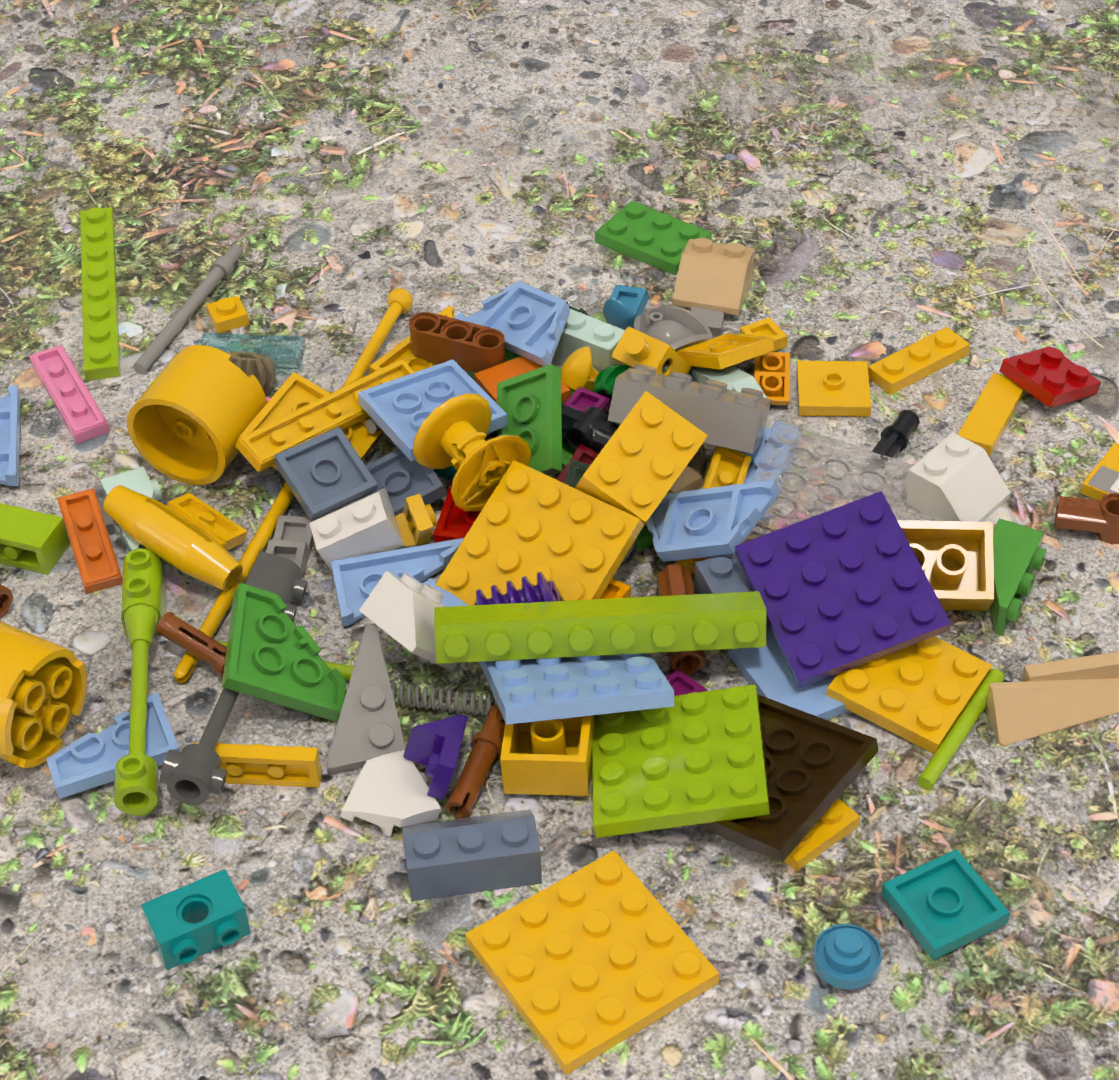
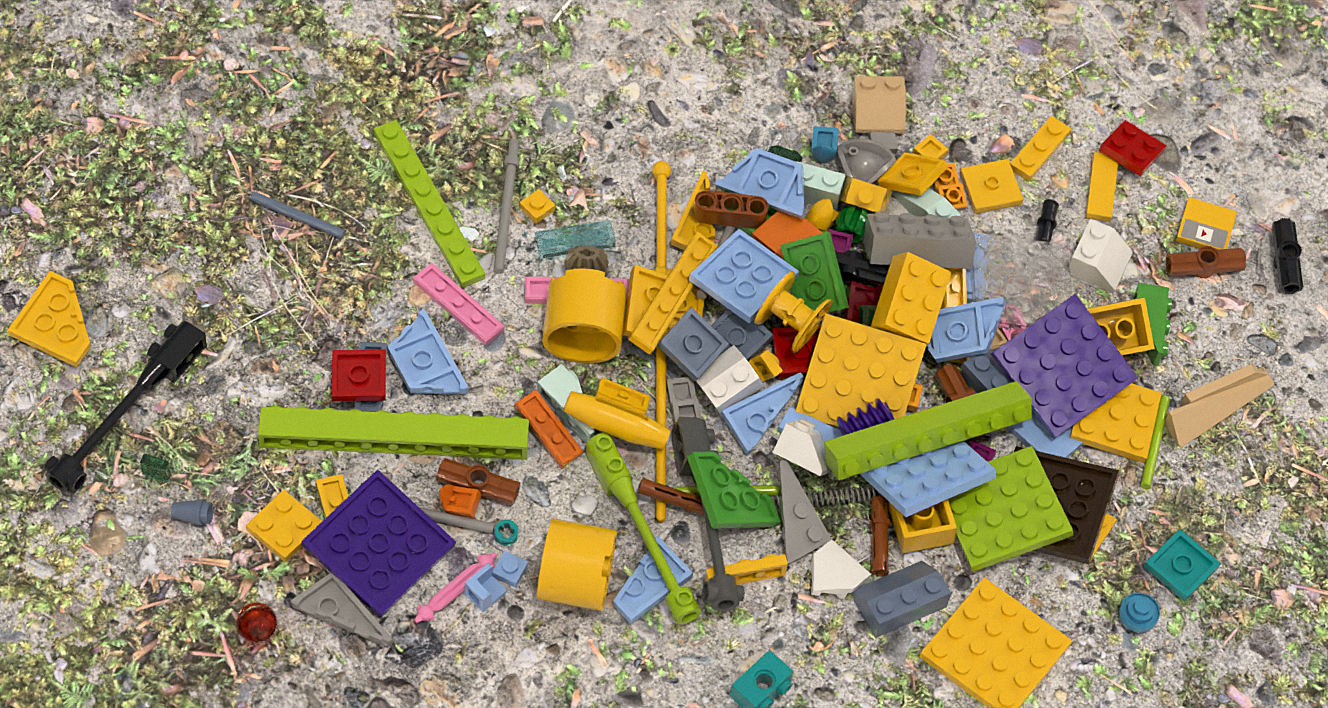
camera: 25 degrees left, 15 degrees up
dark purple slope [403,714,468,800] -> none
bright green plate [595,201,712,276] -> none

